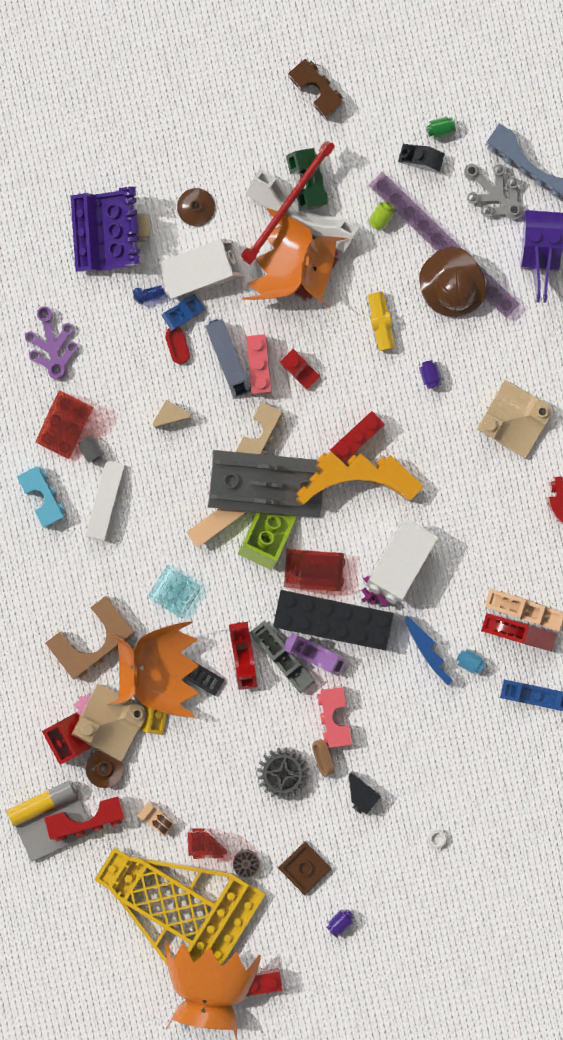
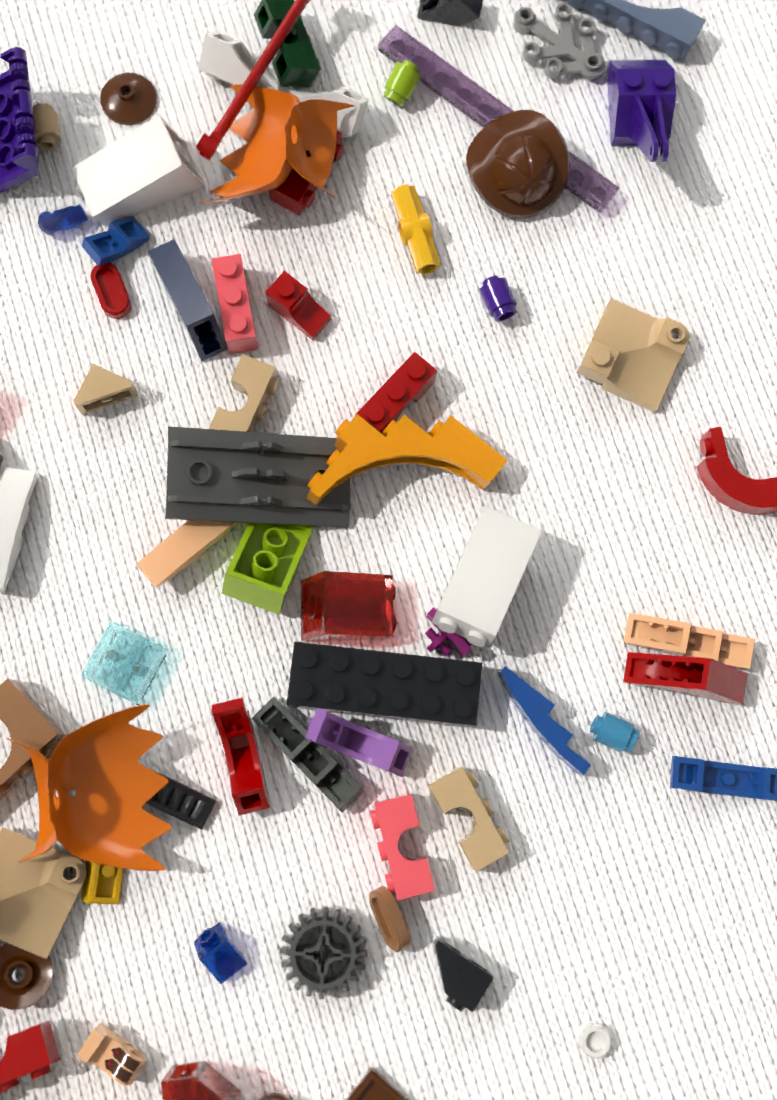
camera: 10 degrees left, 10 degrees down
none -> clear blue bracket [194,922,247,984]
none -> tan arch [428,766,510,872]

